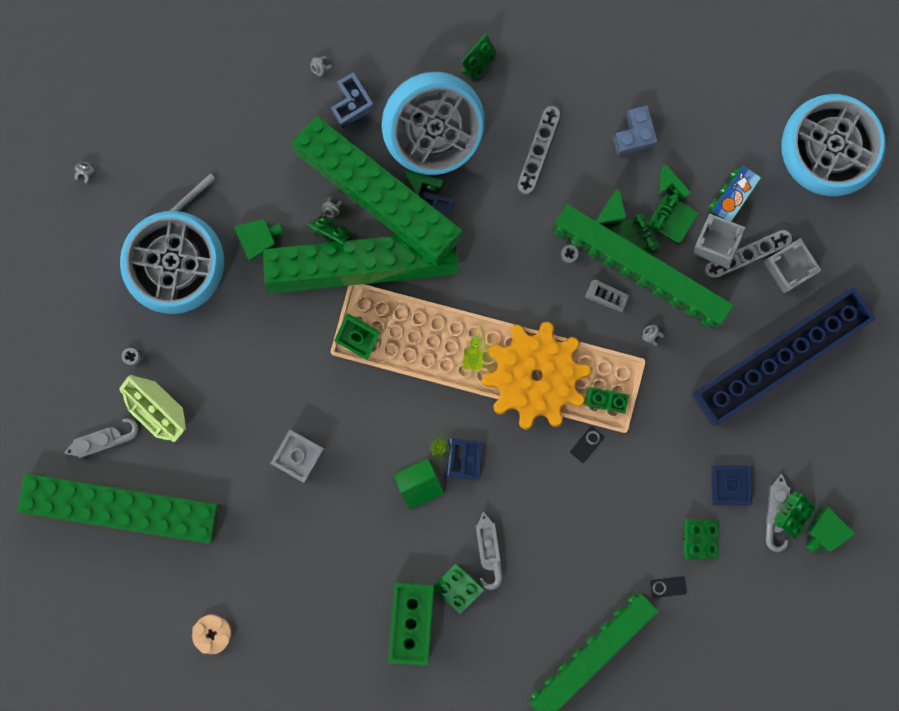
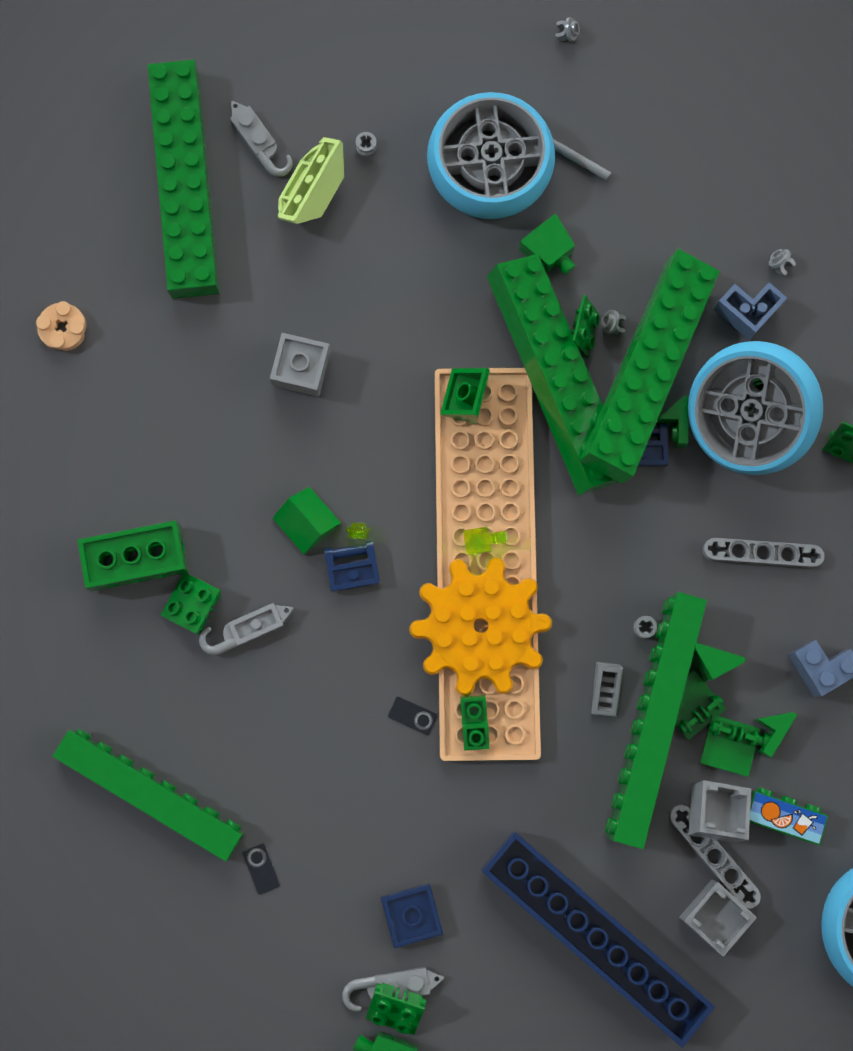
camera: 75 degrees right, 5 degrees down
light grey plate [642,325,664,346] -> none
green hinge [683,519,718,559] -> none

